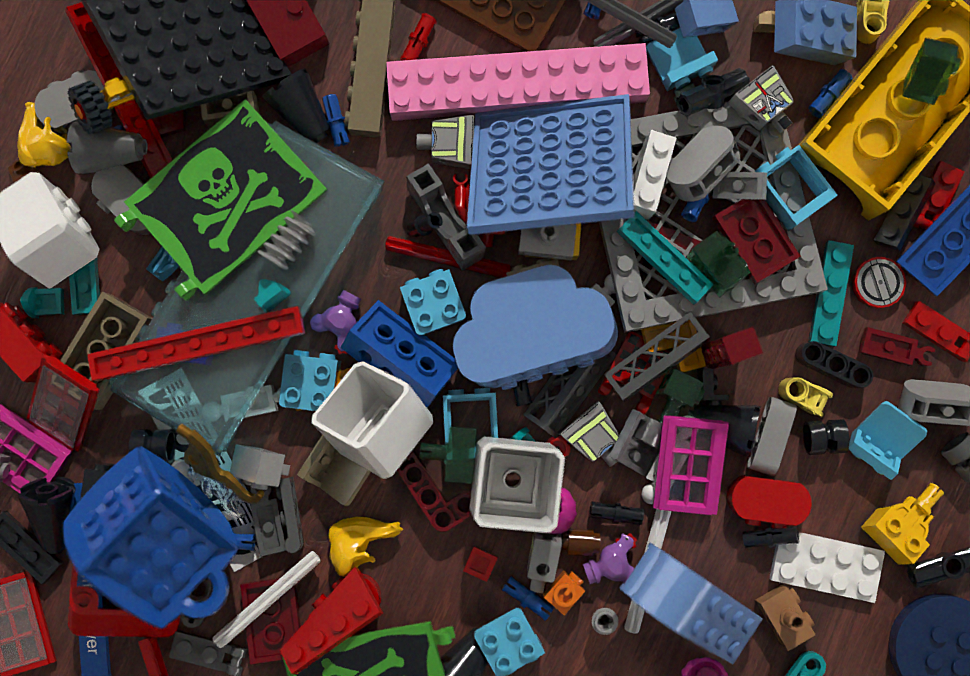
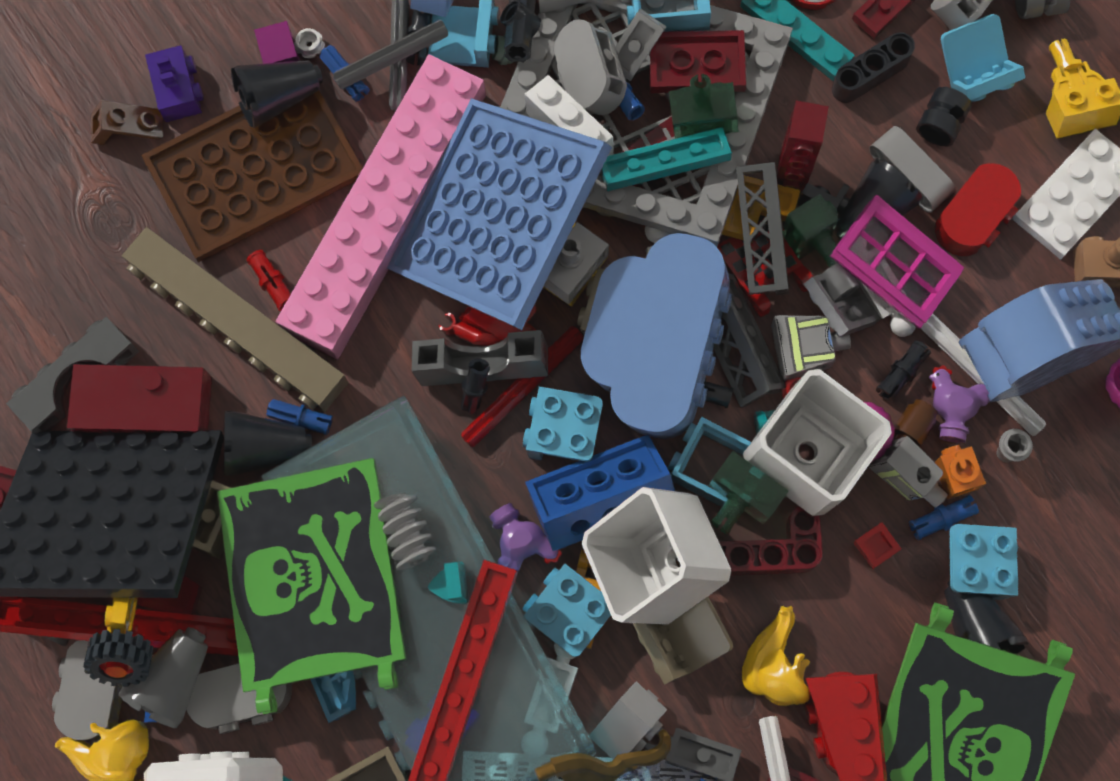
camera: 55 degrees left, 10 degrees down
dark grey plate [276,476,304,553] -> none
light grey torso [416,115,474,169] -> none
black pin [743,526,799,548] -> none
light yellow piece [778,377,833,418] -> none

